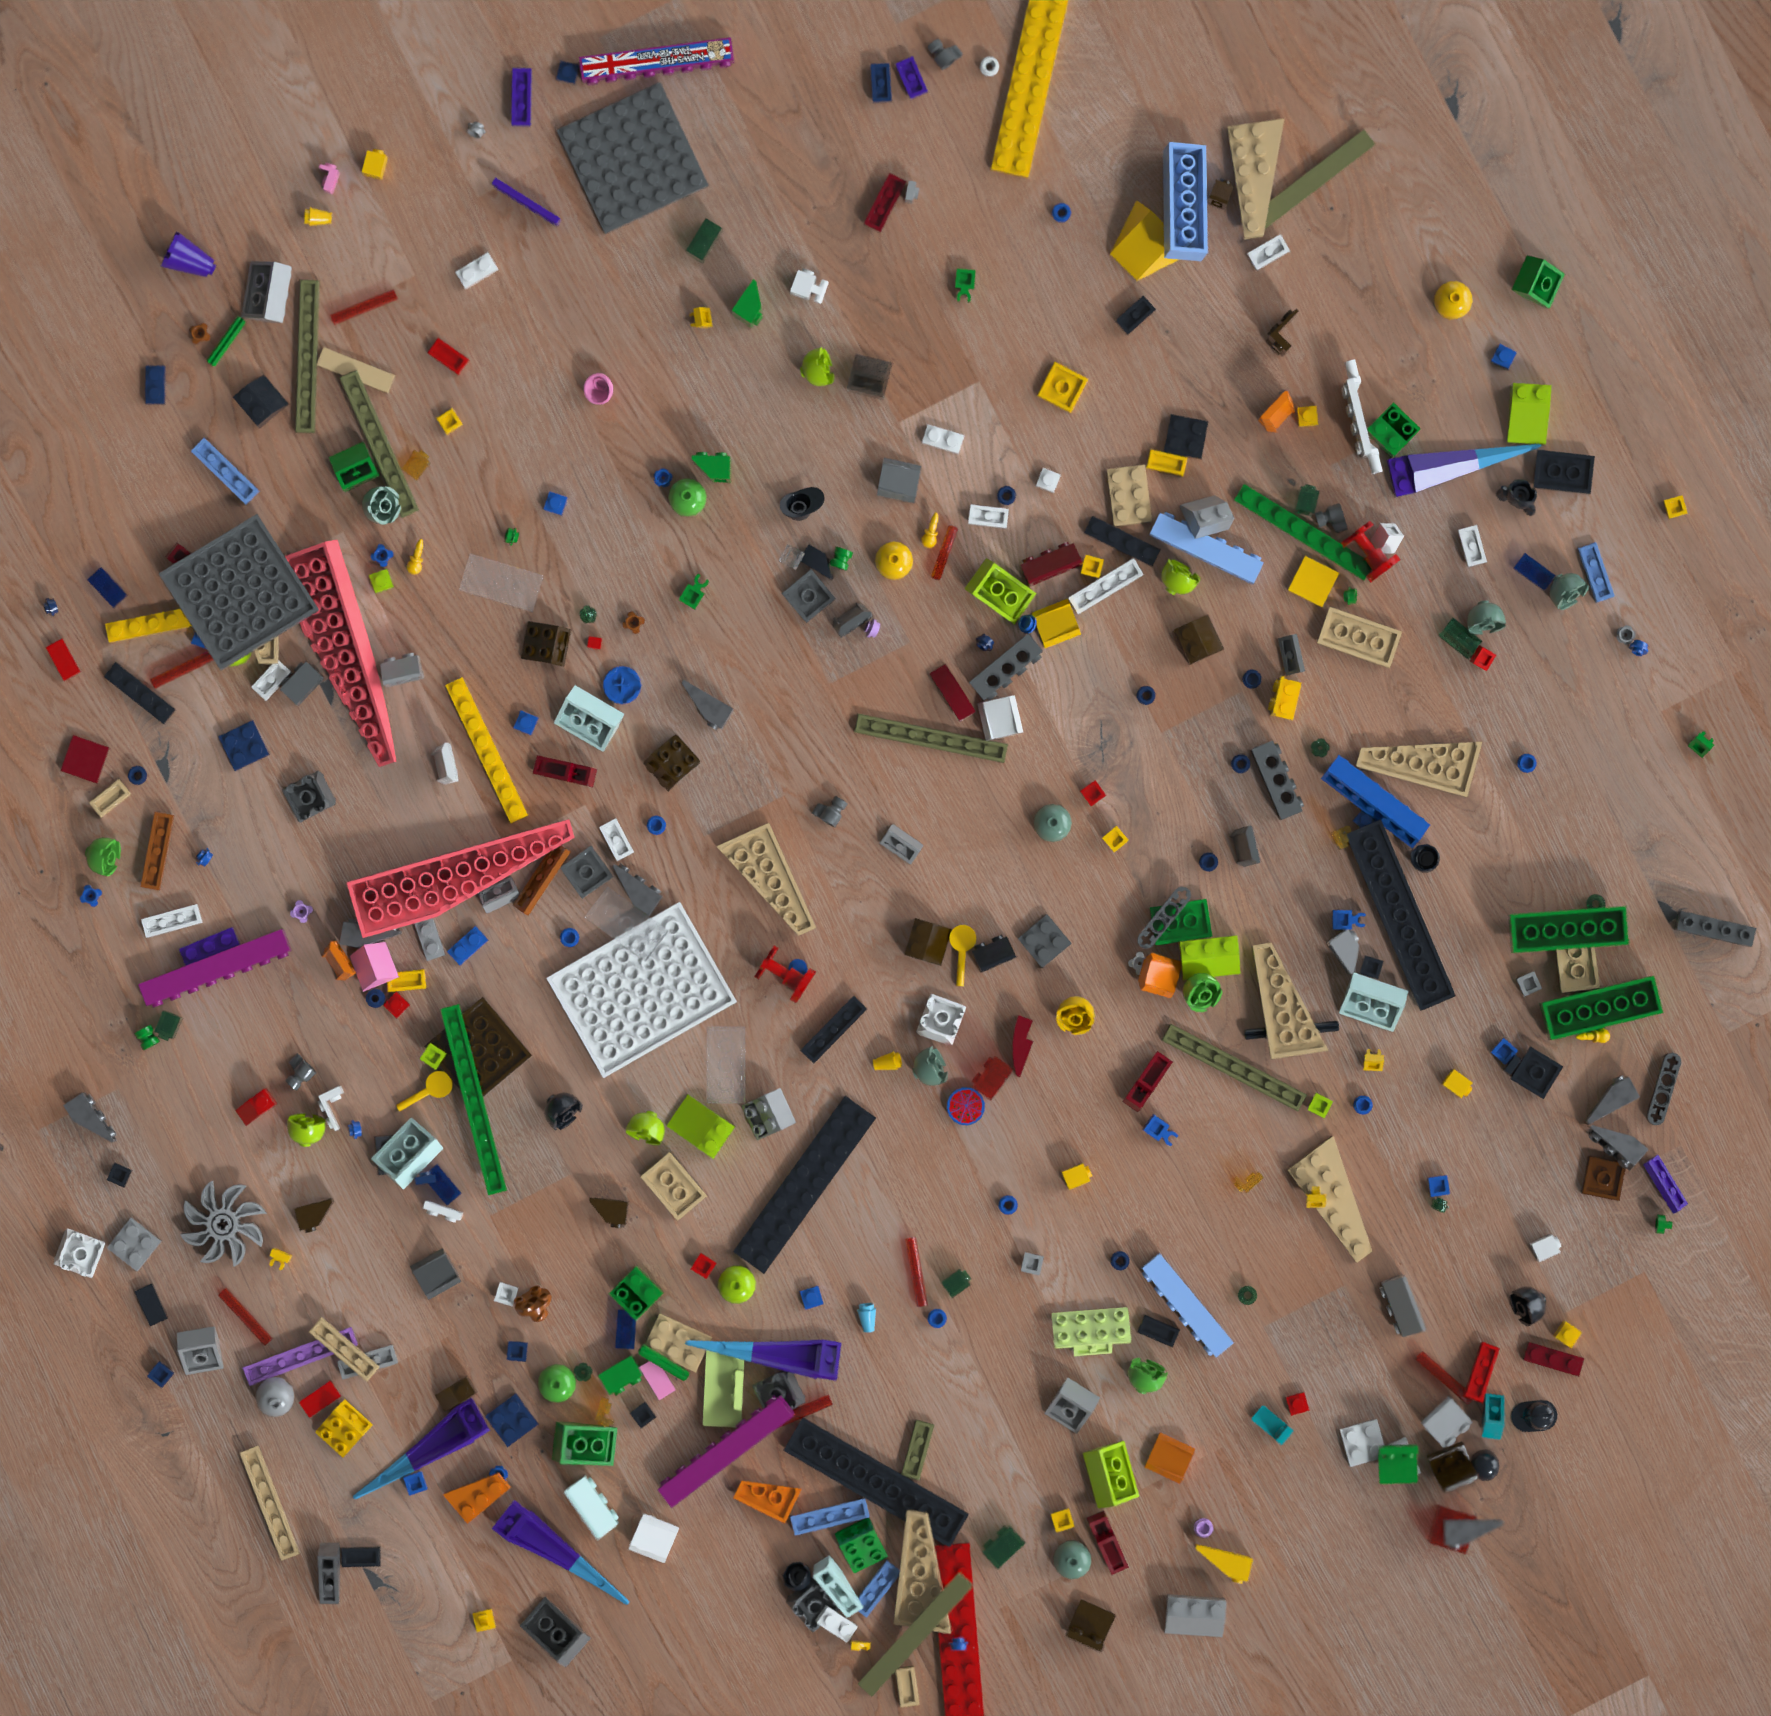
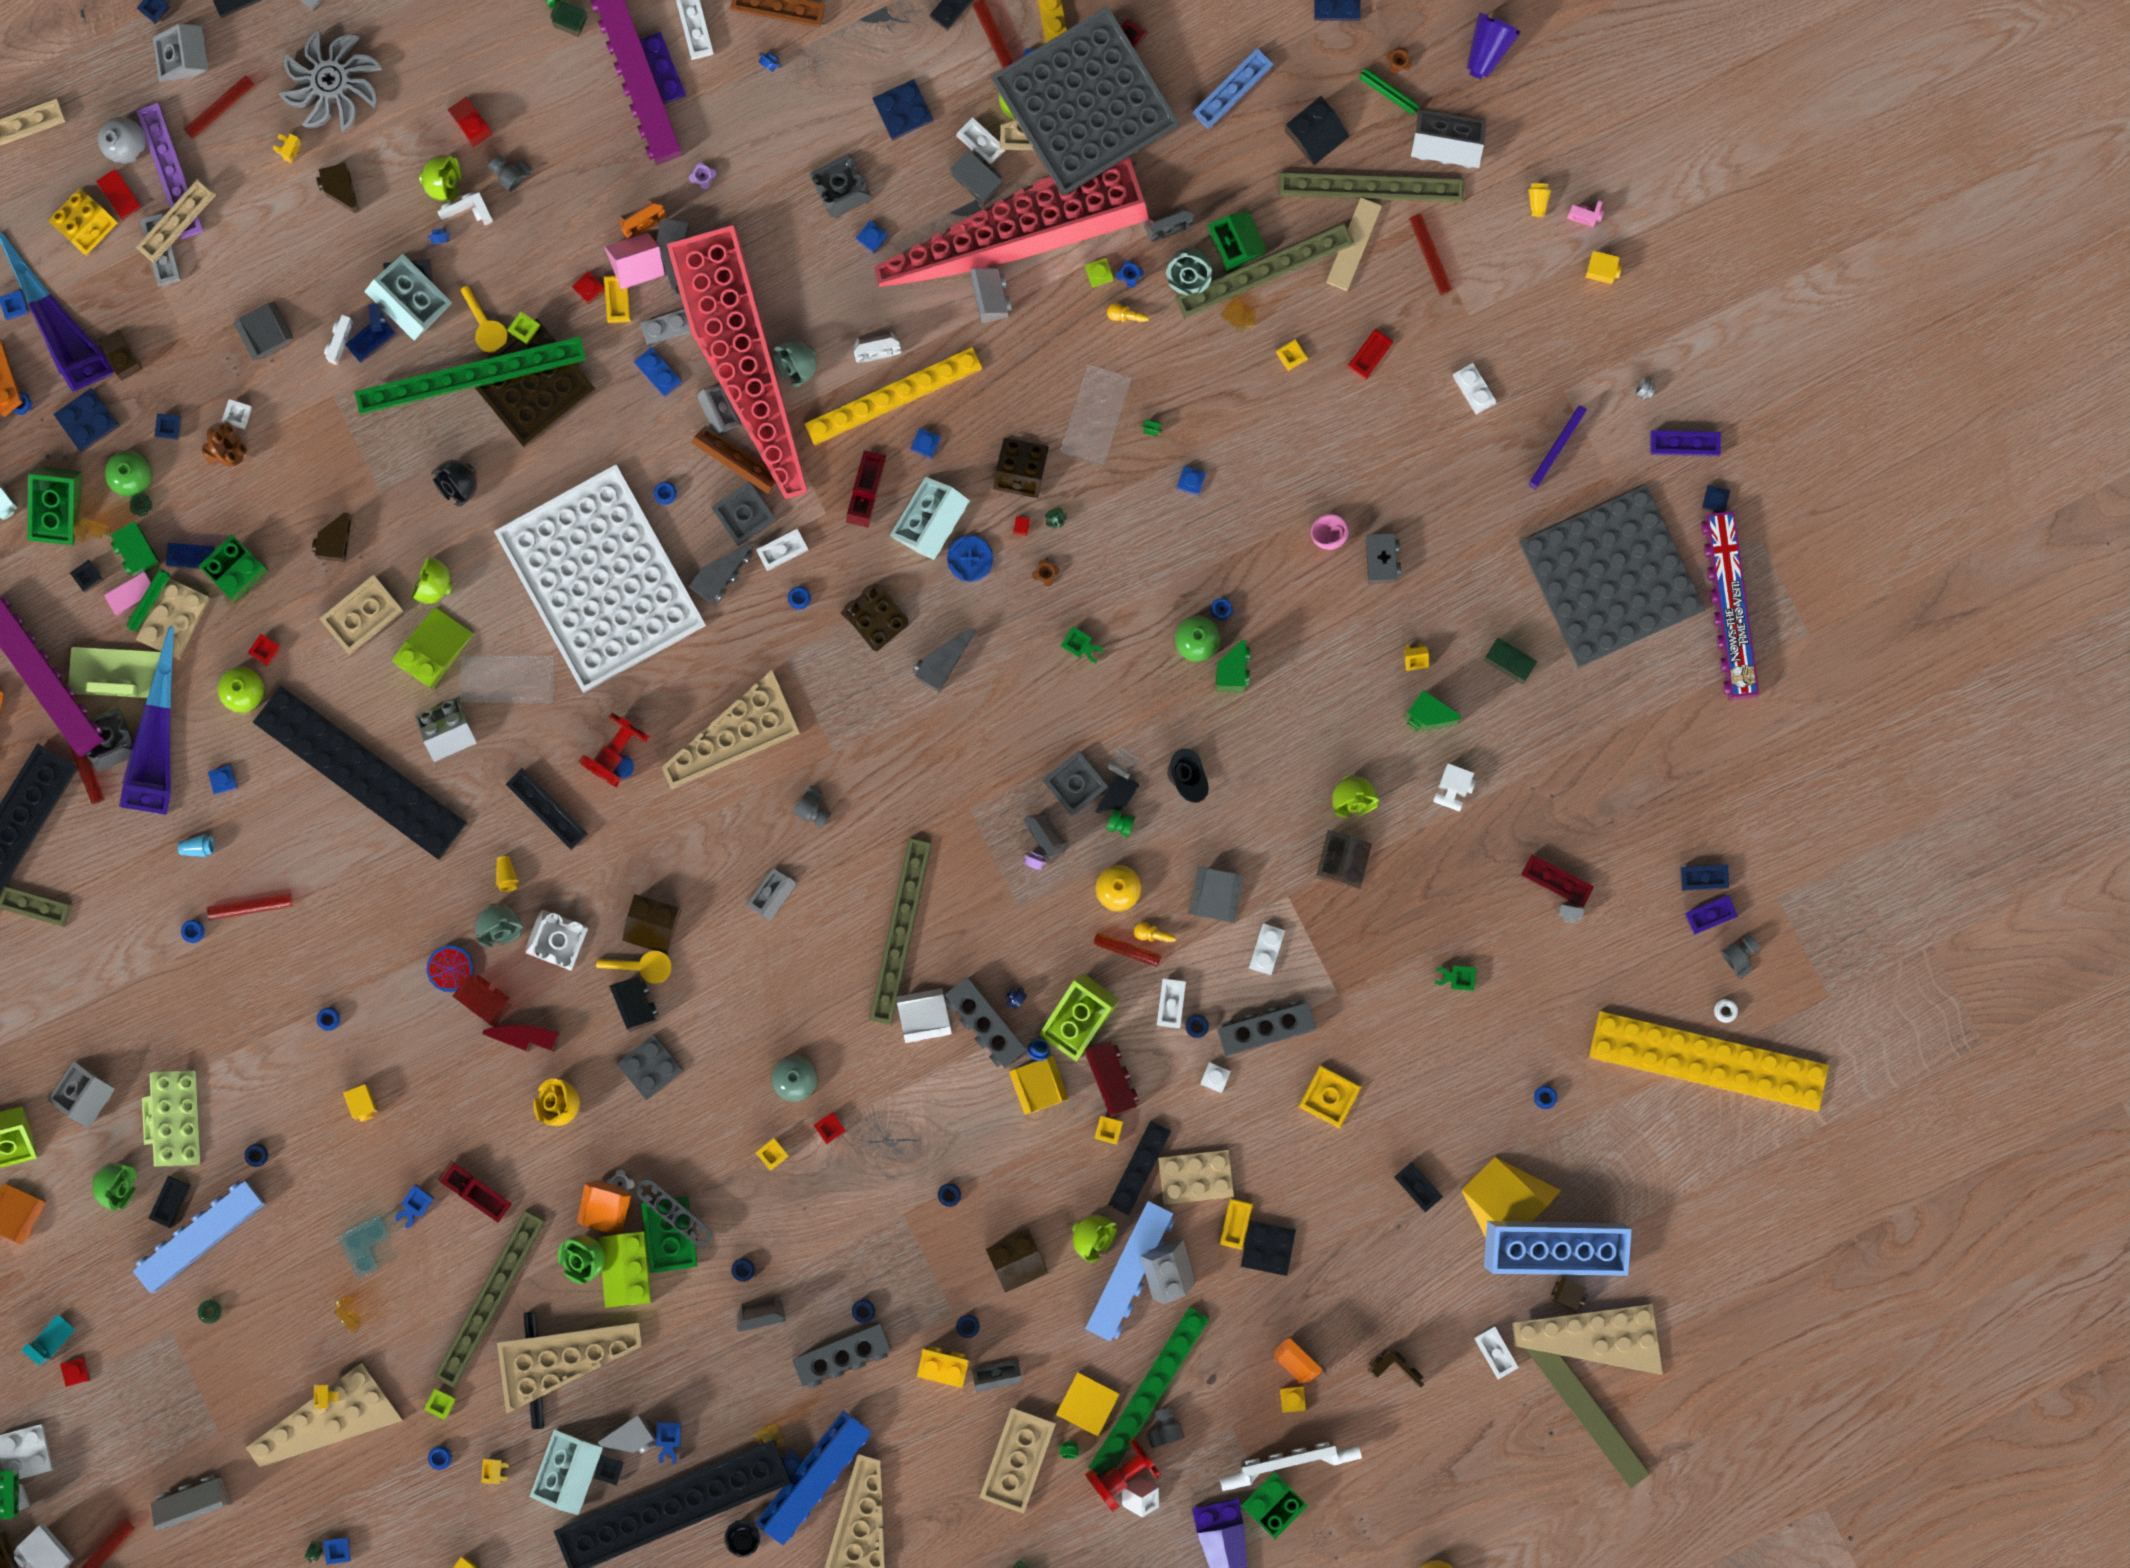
camera: 85 degrees right, 5 degrees down
dark blue plate [366,989,385,1008] -> none
clear tile [585,887,669,962] -> none
dark red slope [929,664,976,722] -> none
clear green brick [941,1268,971,1298] -> none
light grey plate [1021,1252,1044,1275] -> none
white plate [1068,558,1144,614] -> none
clear green brick [1293,484,1320,517] -> none
clear green plate [1311,739,1330,757] -> none
none -> clear light blue plate [337,1215,391,1279]
none -> sand green cylinder [773,340,817,388]
none -> blue plate [856,221,888,254]
none -> dark grey slope [1144,206,1194,242]
none -> dark grey brick [1217,1000,1316,1057]
none -> dark grey brick [1365,533,1401,584]

